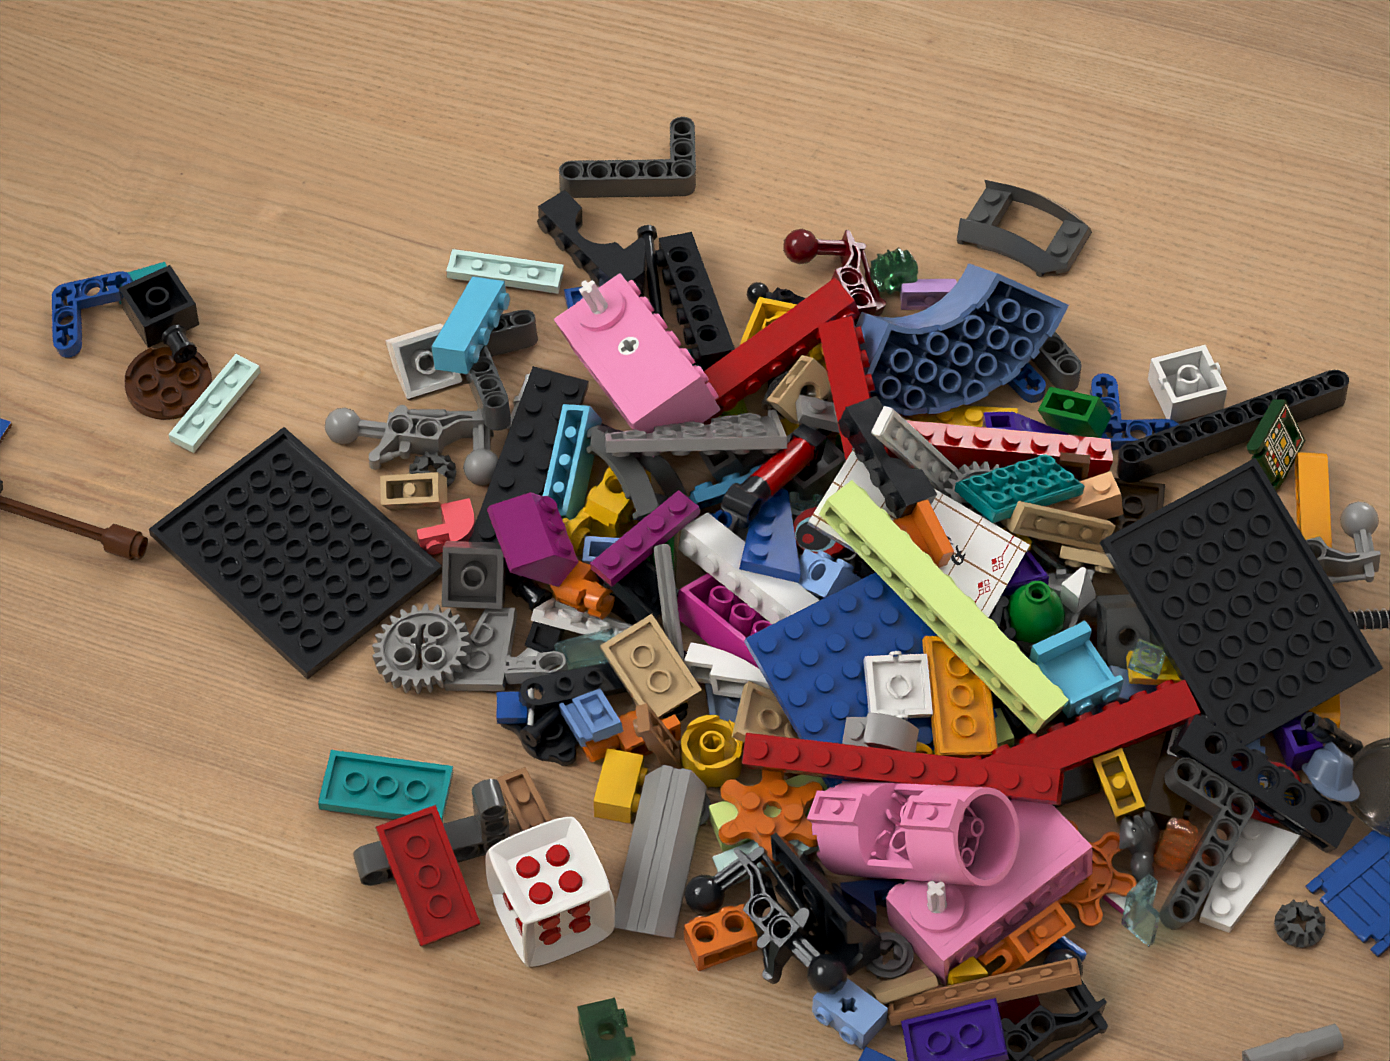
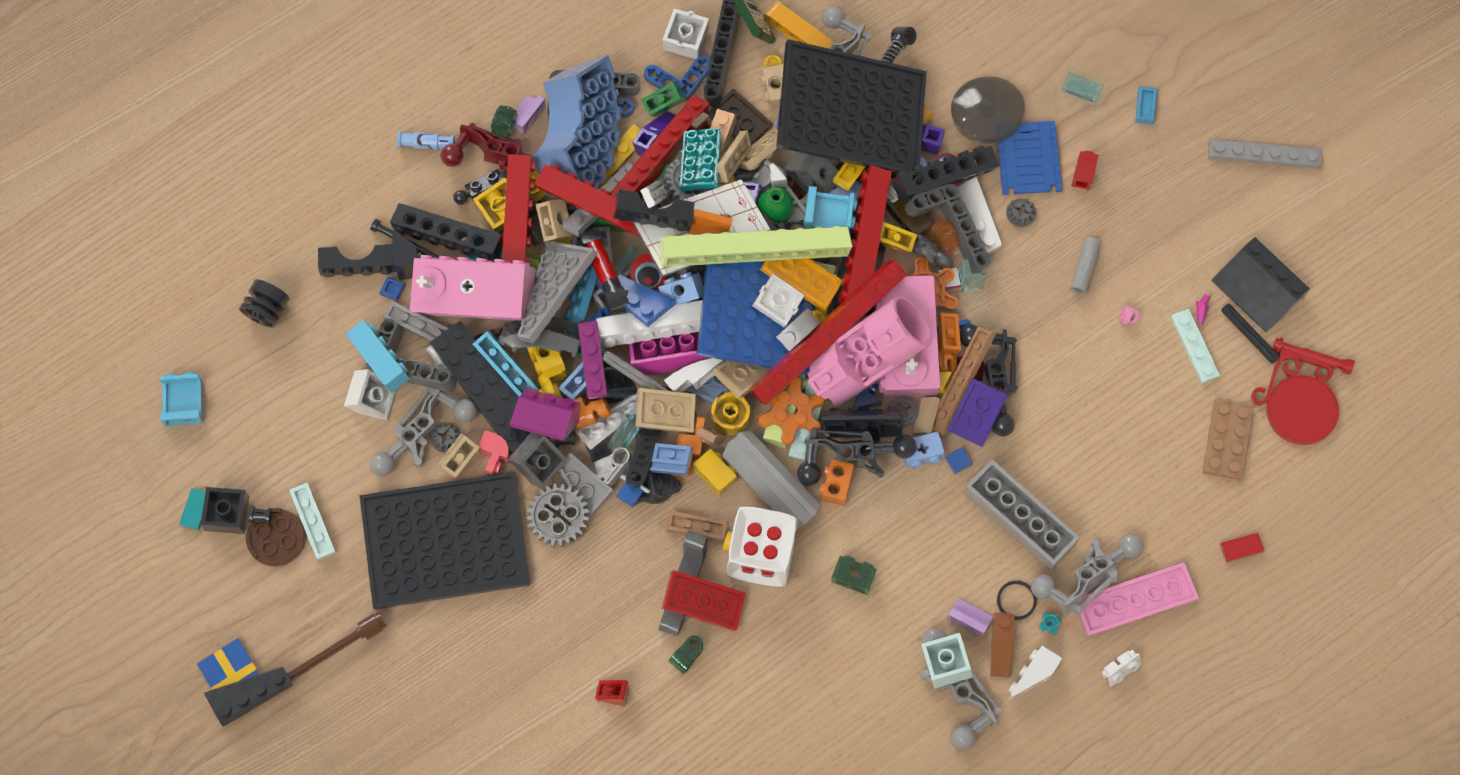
camera: 55 degrees left, 15 degrees up
blue beam [52,271,133,358] -> none
teal plate [318,750,454,823] -> none
light aqua plate [446,249,564,294] -> none
dark grey beam [559,116,696,198] -> none
dark grey wedge [957,180,1092,277] -> none
clear light blue tile [1128,638,1166,680] -> none
black pin [1301,712,1363,758] -> none
sand blue piece [1302,742,1360,802] -> none
none -> medium azure panel [160,372,203,426]
none -> black wheel [239,279,290,328]
none -> light grey plate [383,301,449,342]
none -> light blue piece [397,131,455,150]
none -> red slope [595,680,629,707]
none -> clear green piece [668,635,703,674]

